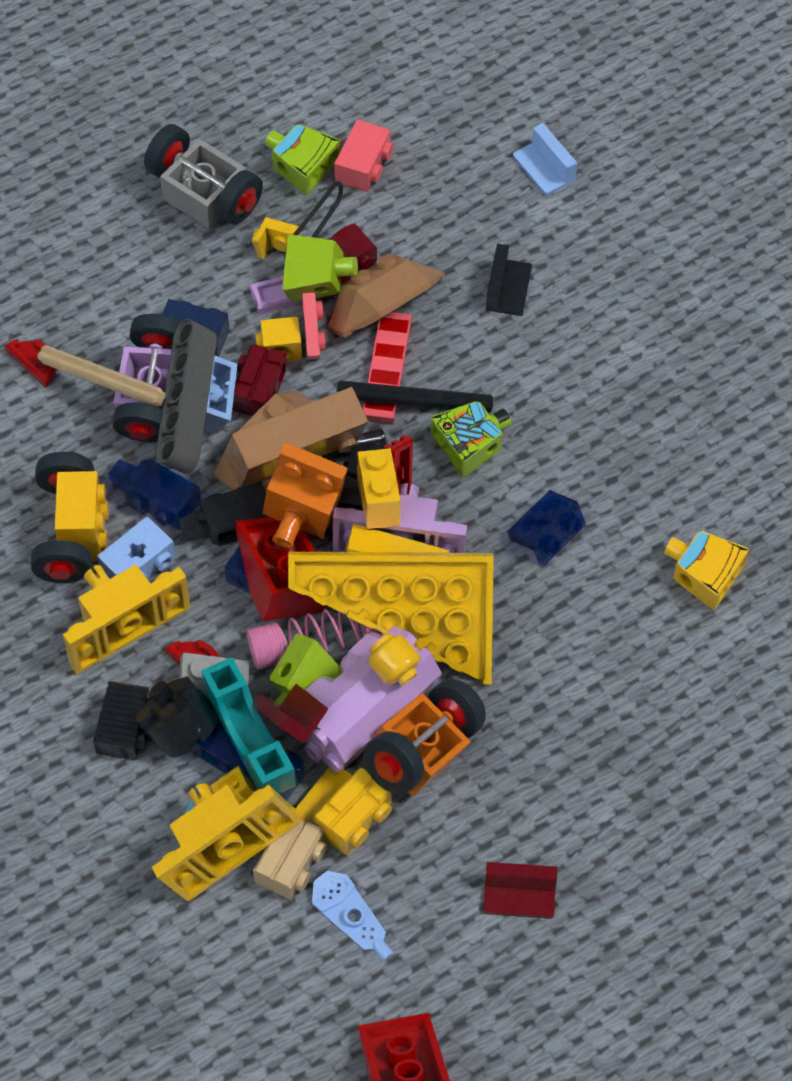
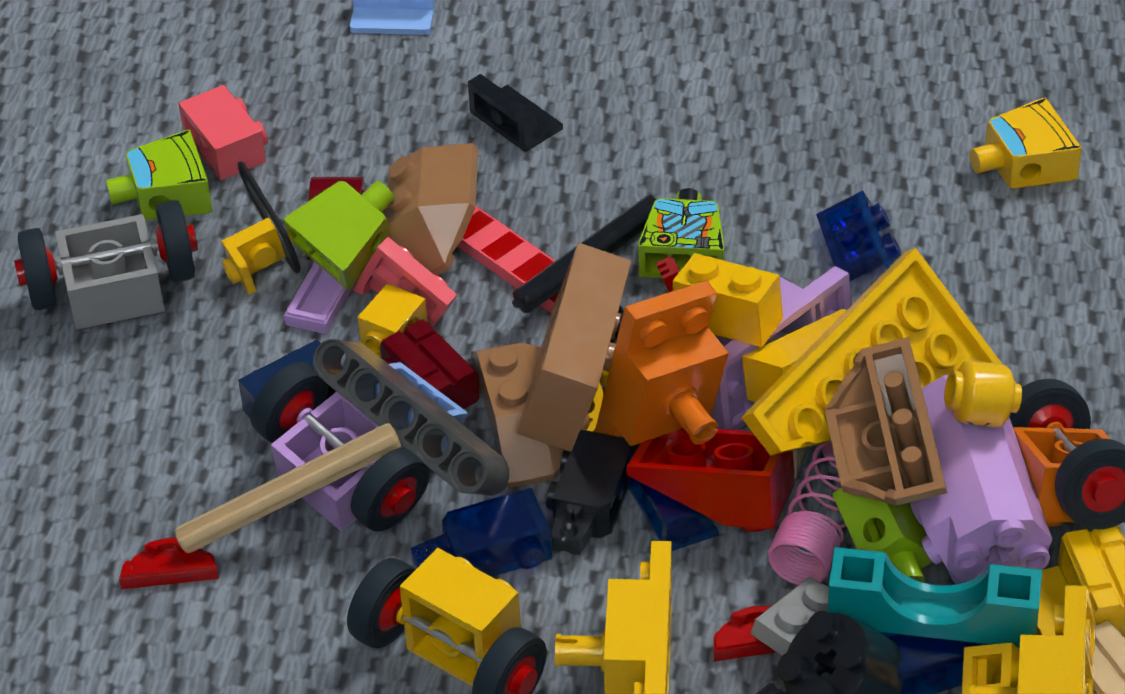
camera: 50 degrees left, 15 degrees down
light blue brick [97,517,175,580] -> none
dark red panel [252,684,328,743] -> none
none -> medium nougat wedge [825,337,947,506]

